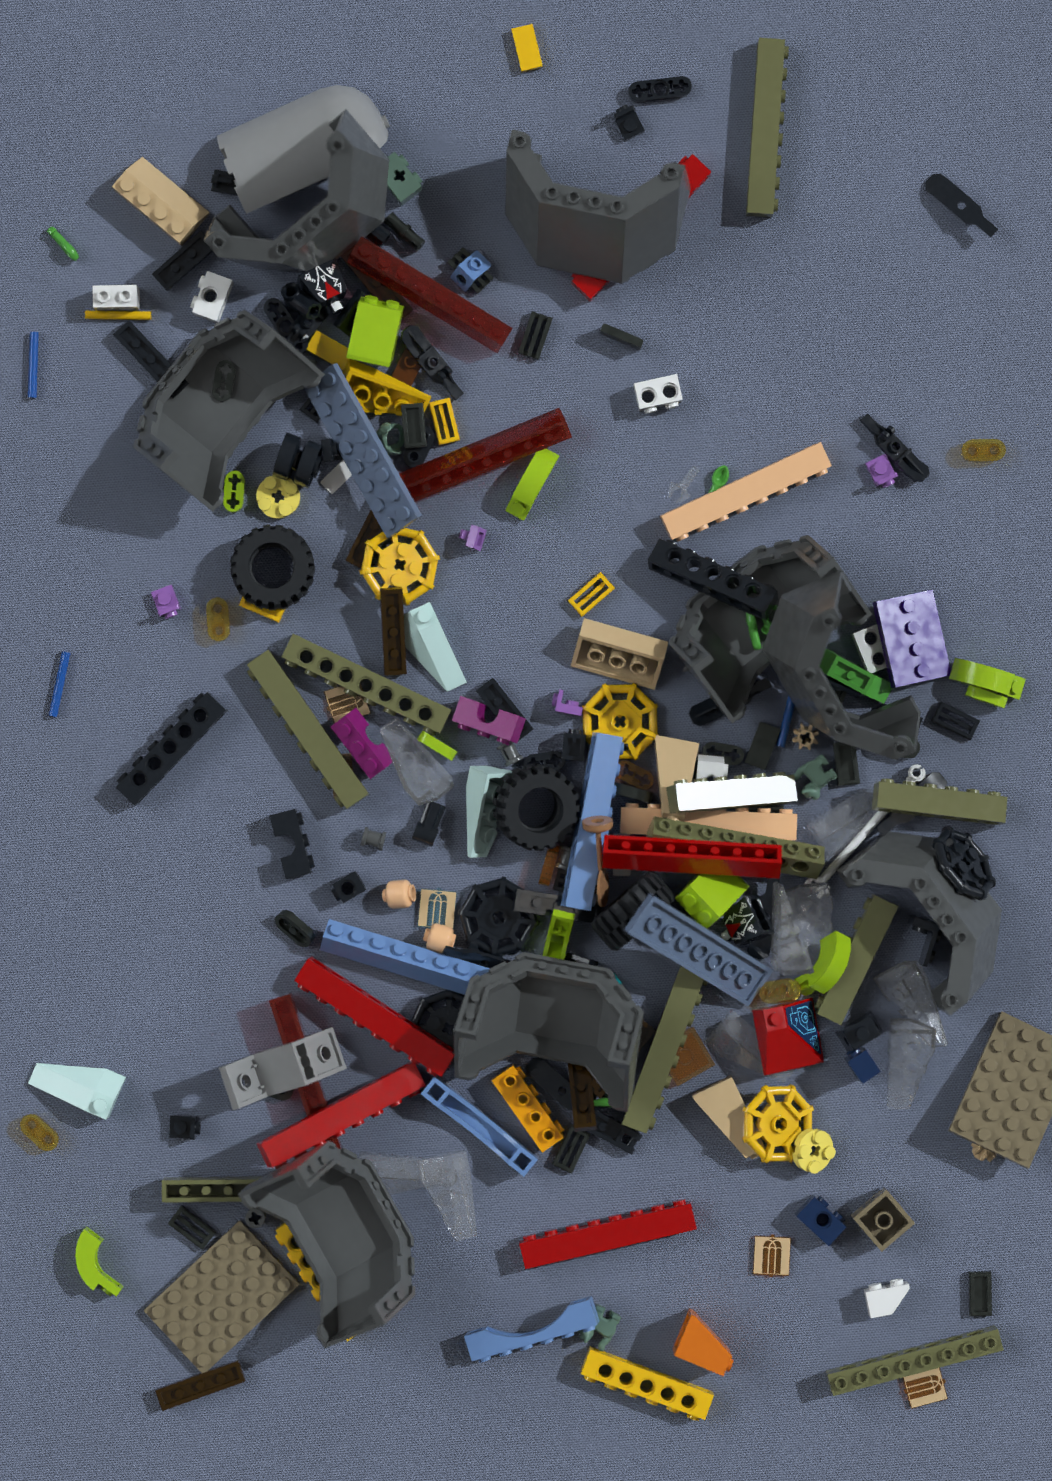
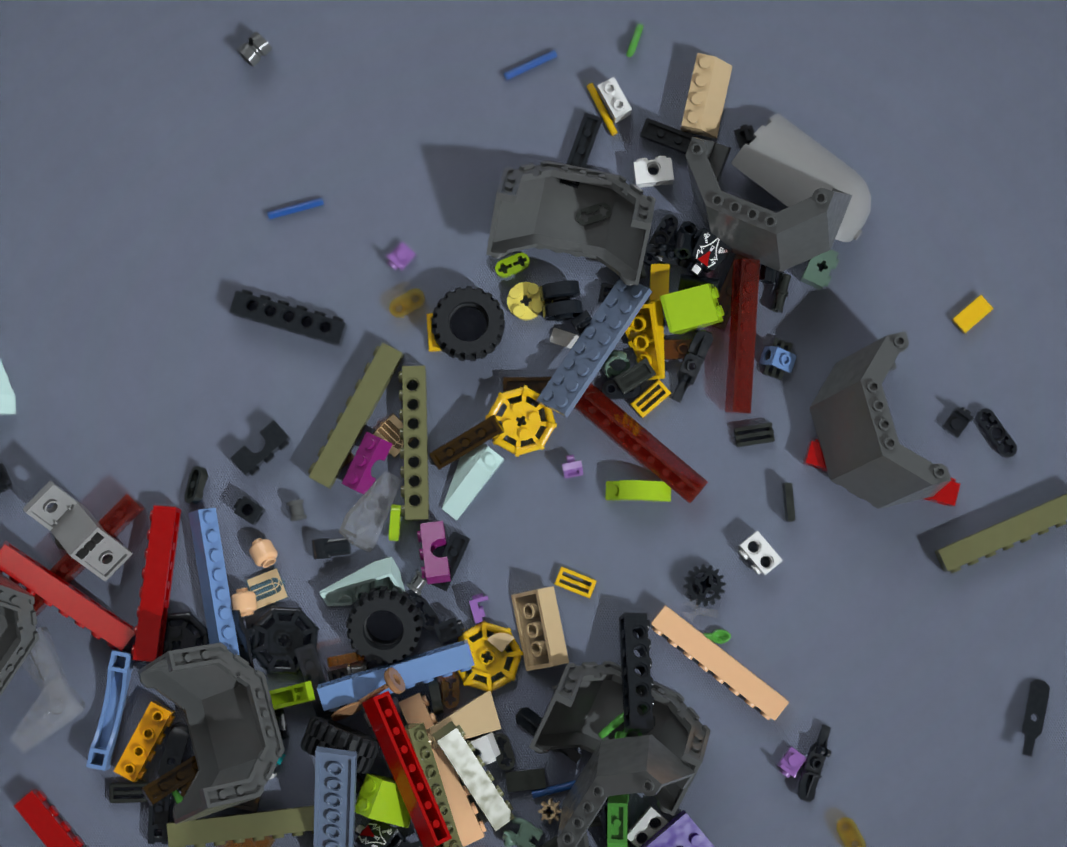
camera: 65 degrees right, 5 degrees down
none -> tan tile [487,633,515,652]
none -> black gear [683,564,726,607]

